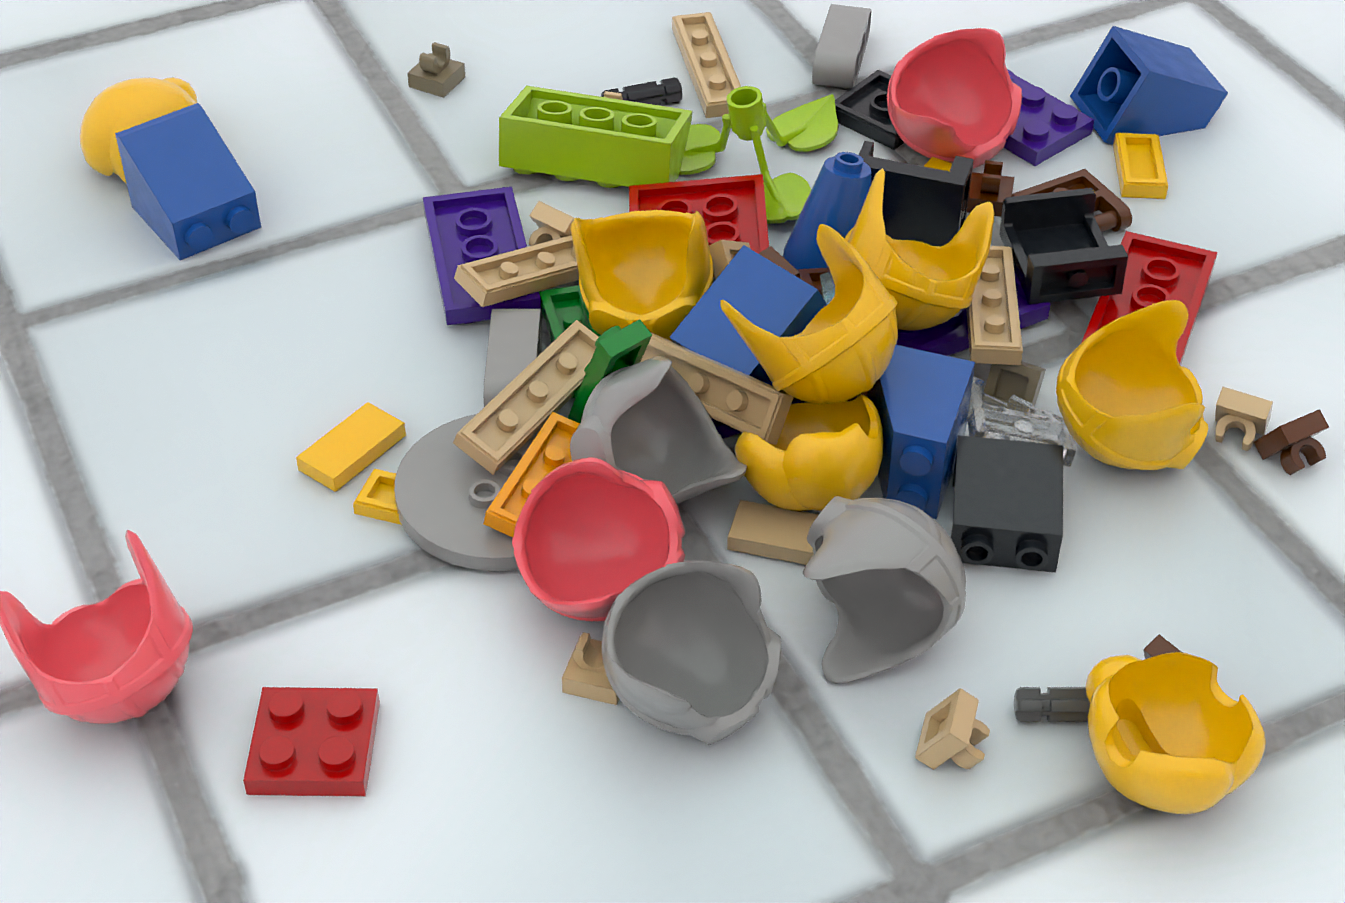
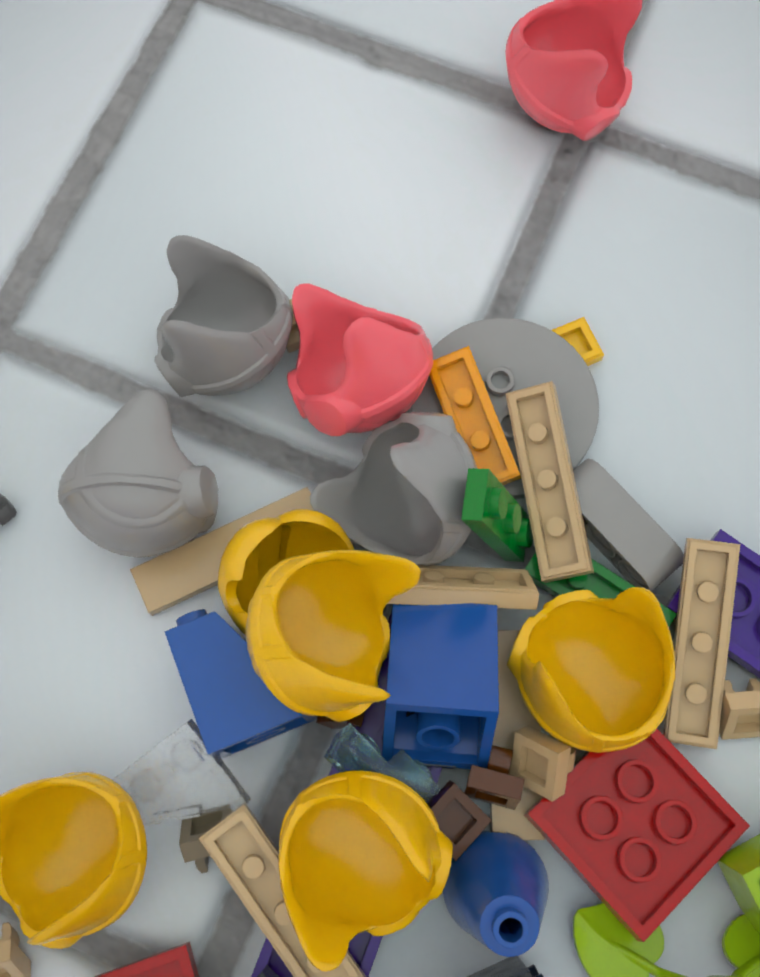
camera: 140 degrees right, 30 degrees up
red plate [243,687,380,796] -> none
yellow tile [296,402,406,492] -> none
tan tile [915,688,990,770] -> none
black panel [950,435,1063,573] -> none

